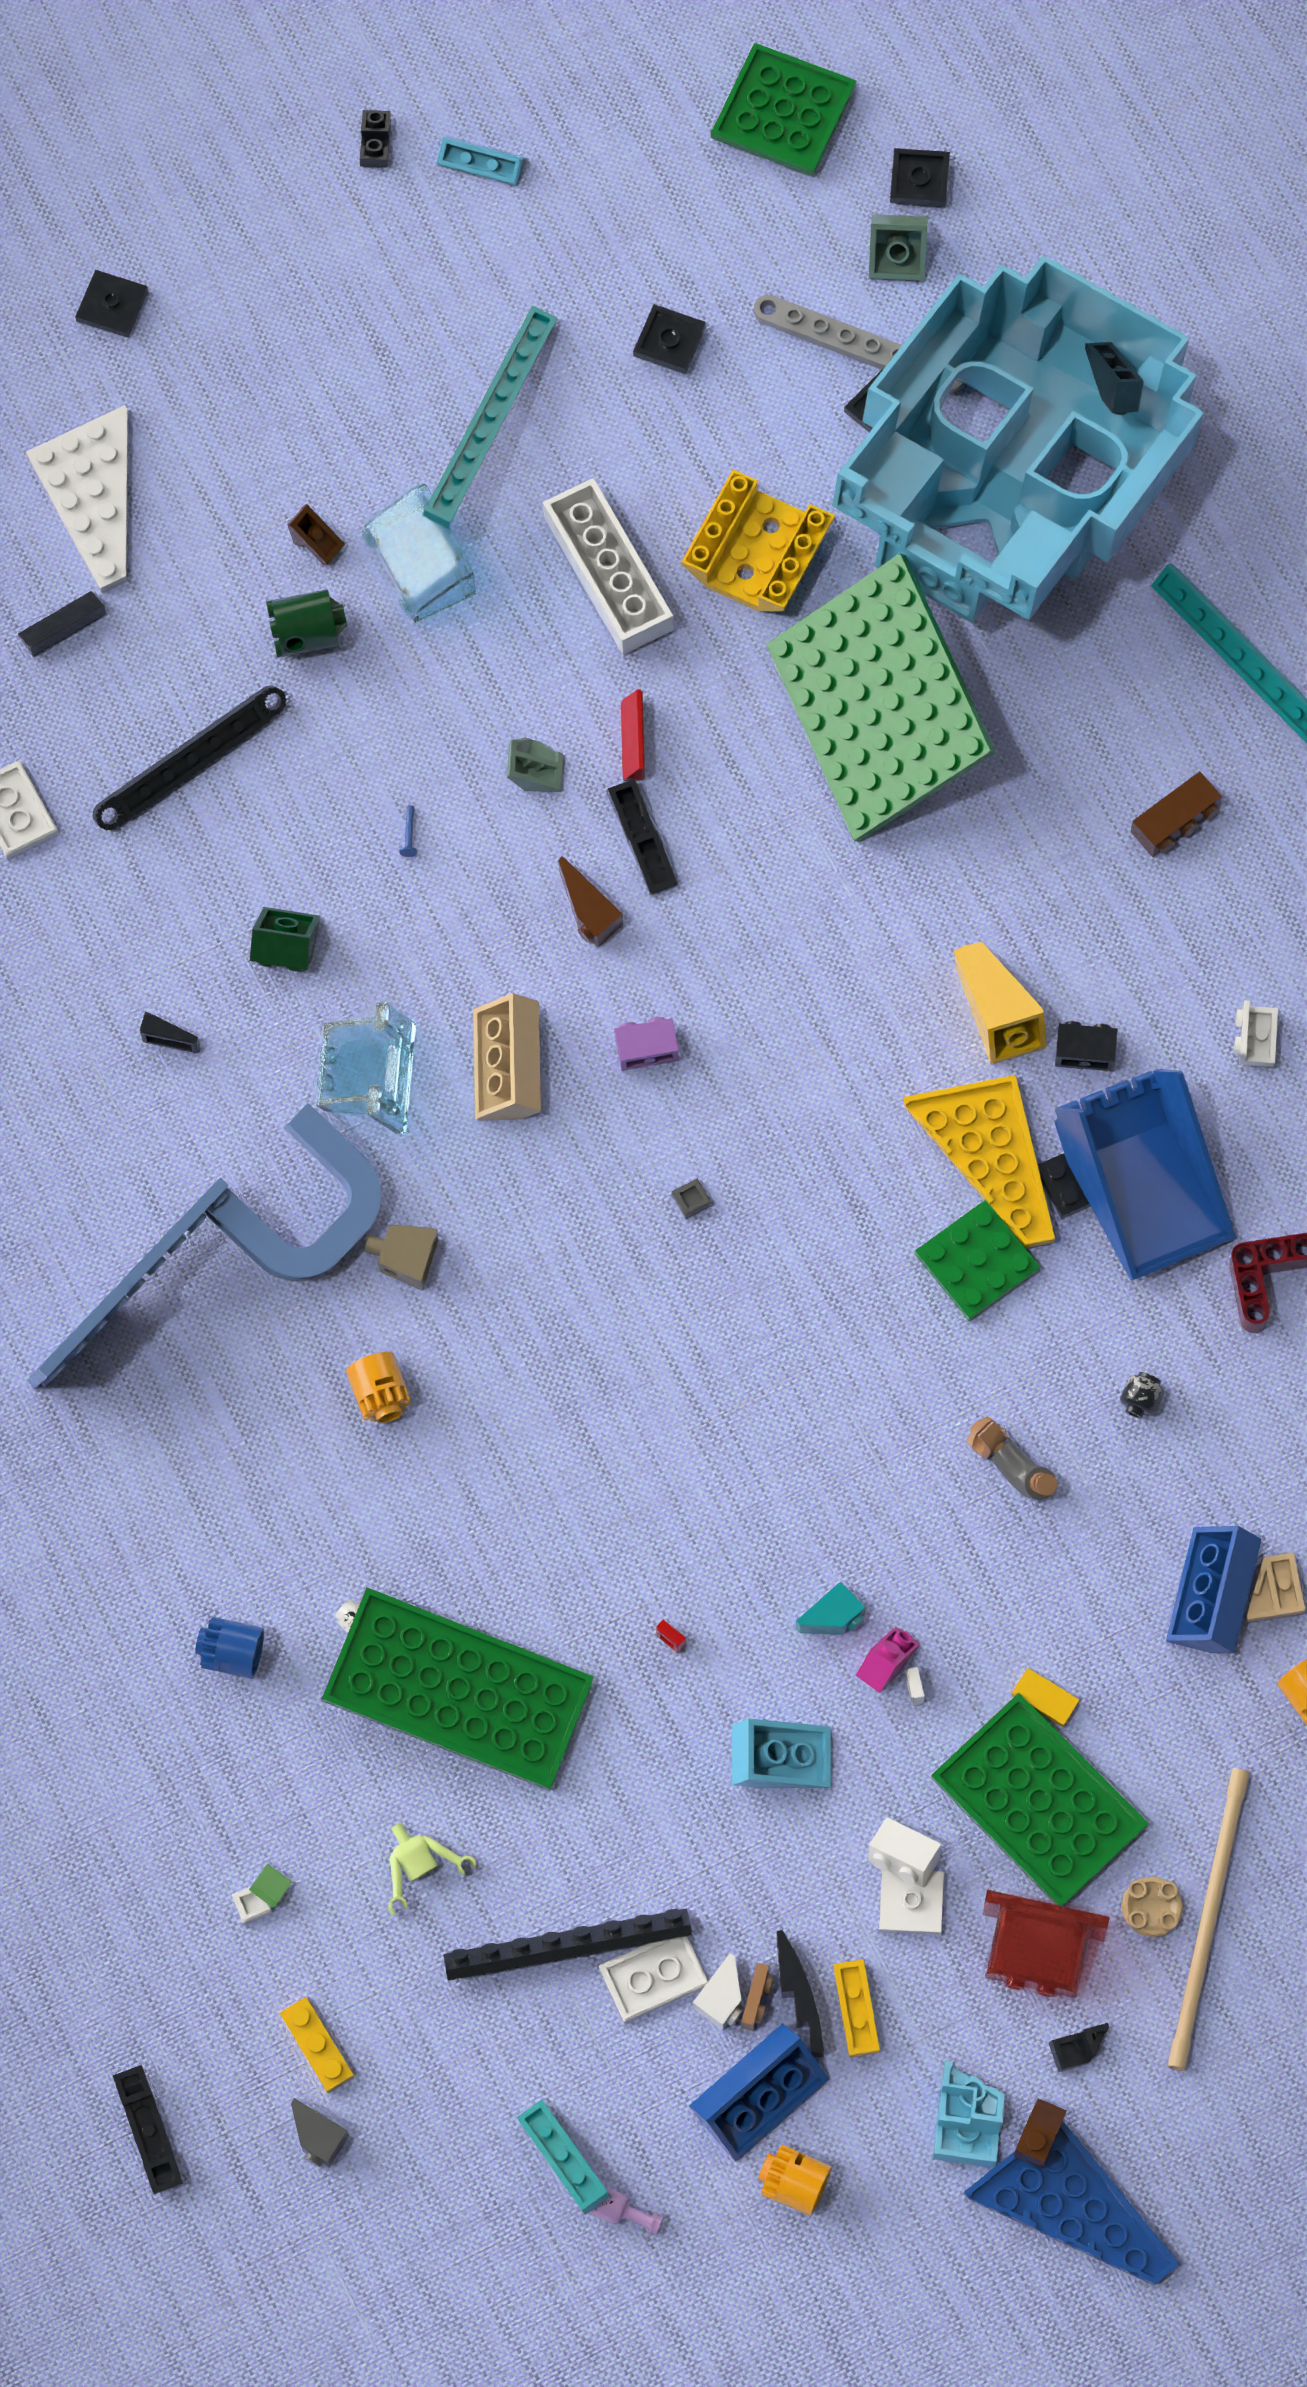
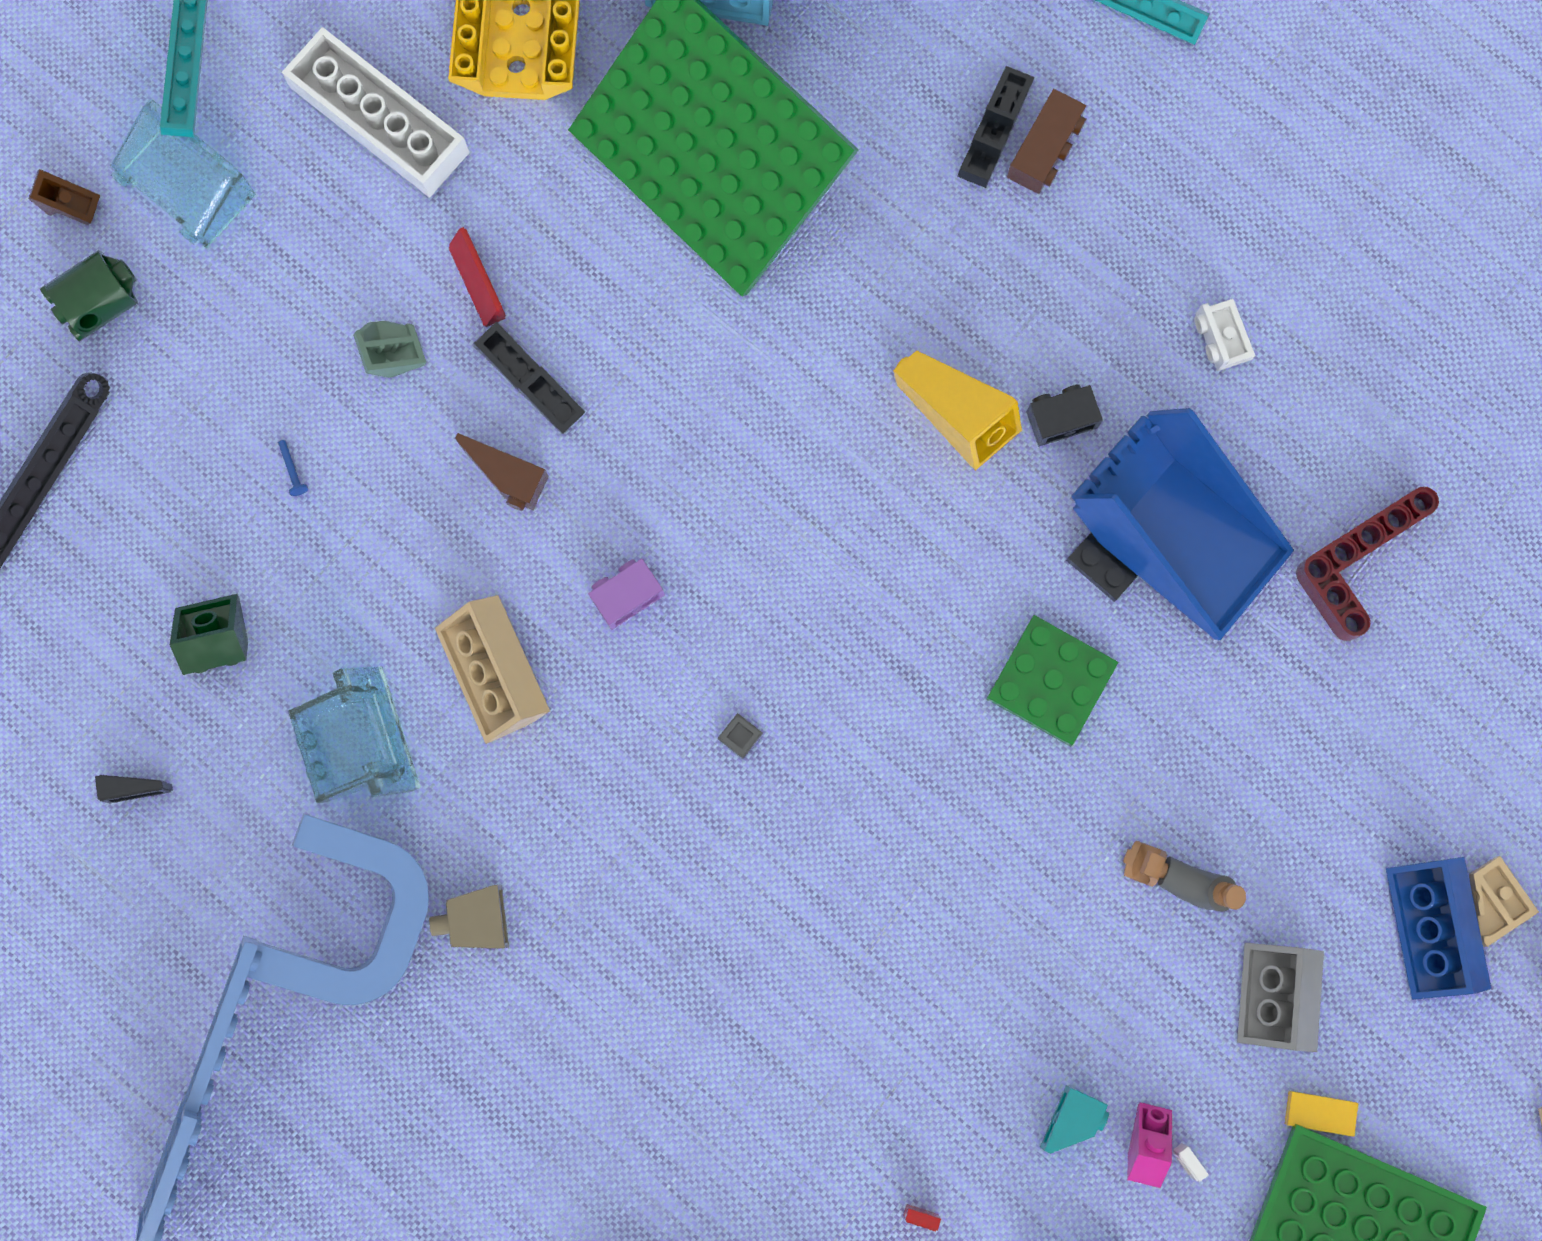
camera: 25 degrees left, 10 degrees up
light orange gear [346,1352,411,1423] -> none
yellow wing [903,1075,1055,1248] -> none
black head [1120,1372,1164,1419] -> none
none -> black slope [957,66,1034,188]
none -> light grey slope [1237,943,1324,1052]

